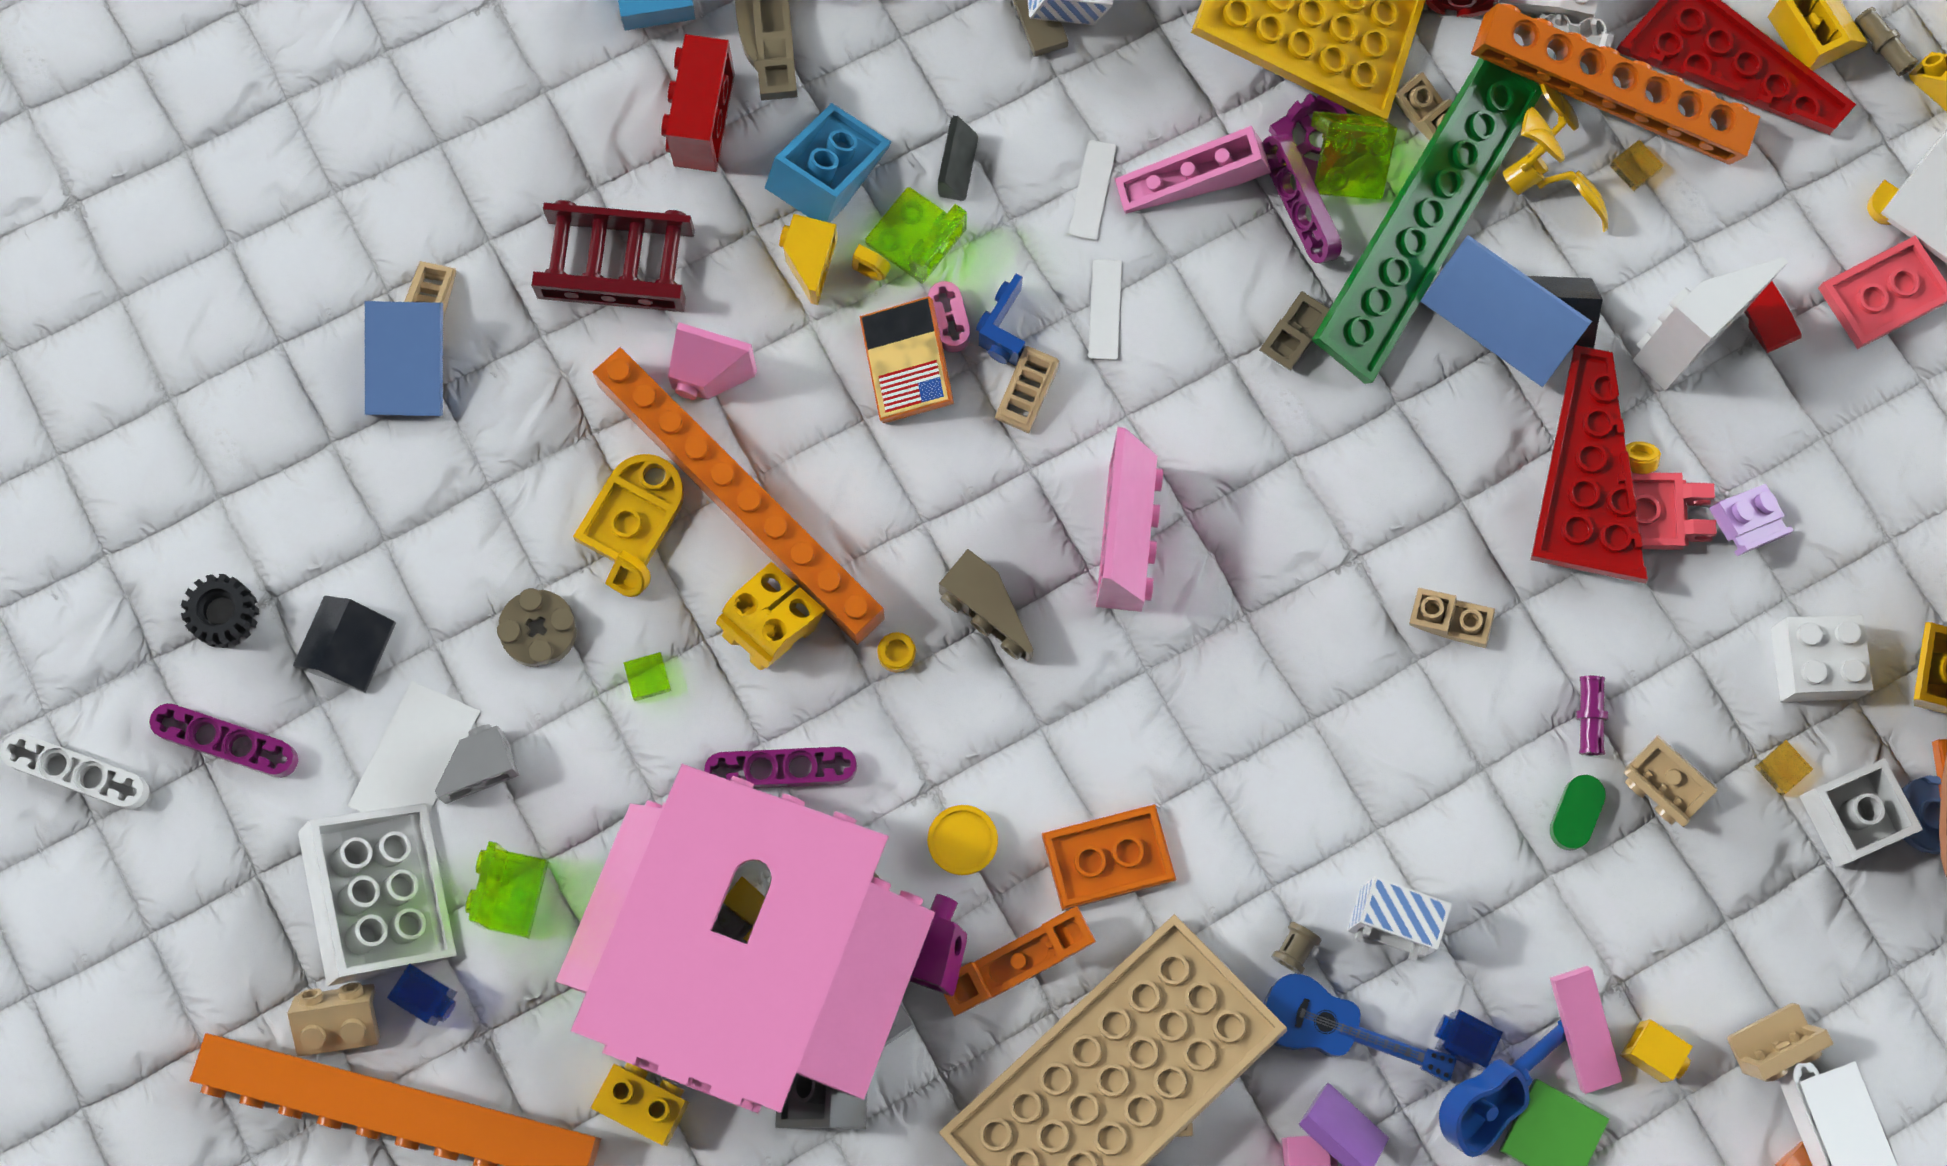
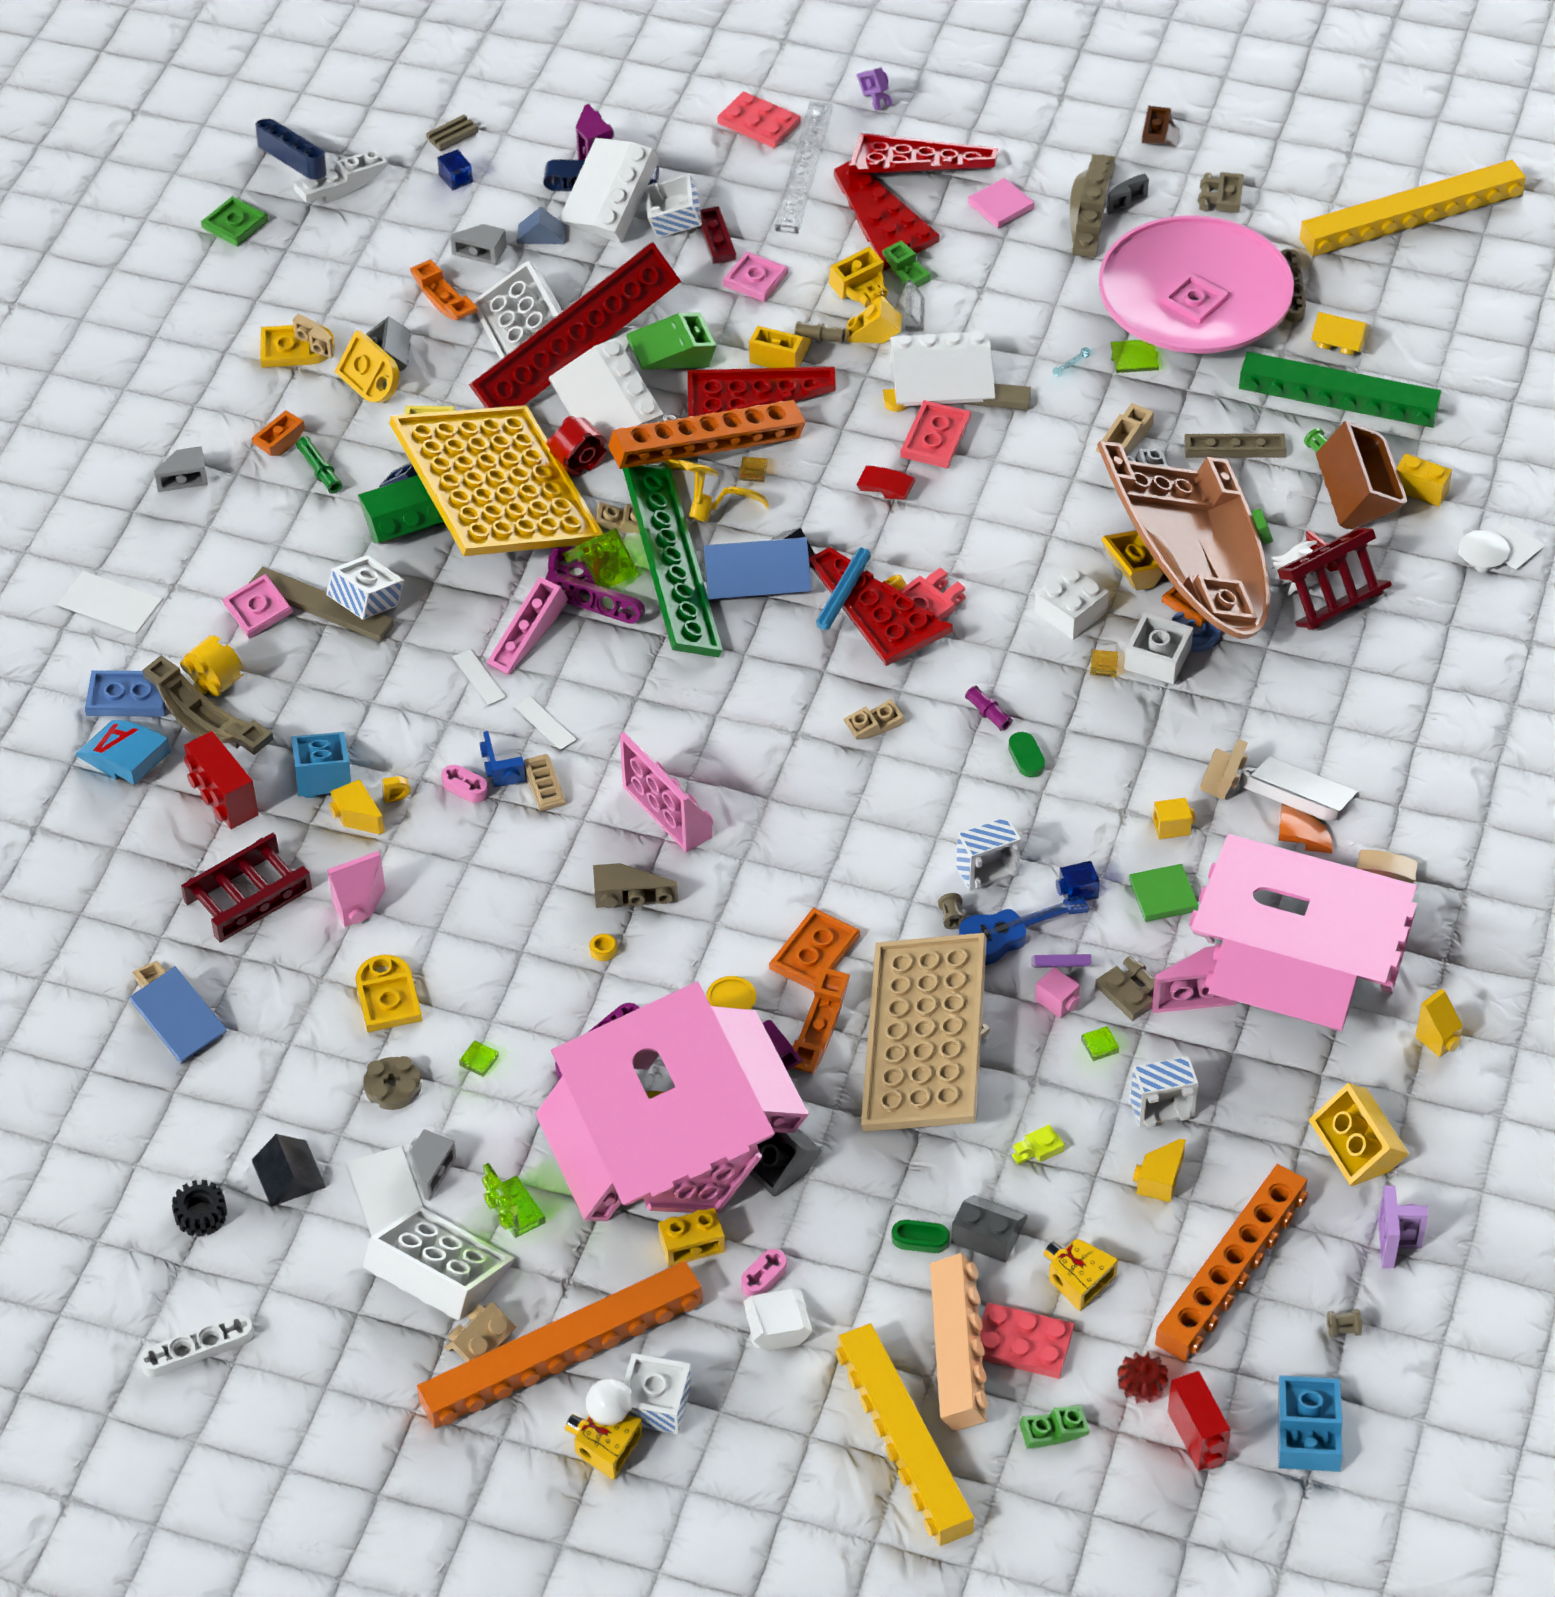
camera: 40 degrees left, 25 degrees down
magenta beam [149,703,298,778] -> none
clear blue brick [387,963,457,1026] -> none
orange brick [593,347,885,645] -> none
yellow tile [605,550,651,597] -> none
yellow hips [716,562,825,670] -> none
tile [859,296,954,423] -> none
clear neon green bracket [865,187,967,284] -> none
pearl dark grey slope [938,115,978,201] -> none
dark tan slope [1259,291,1329,371] -> none
blue piece [1439,1020,1566,1157] -> none
bright pink tile [1550,966,1622,1094] -> none
tan bracket [1624,735,1717,827] -> none
white slope [1632,257,1788,390] -> none
lavender plate [1709,484,1794,556] -> none
none -> dark azure axle [816,547,871,631]

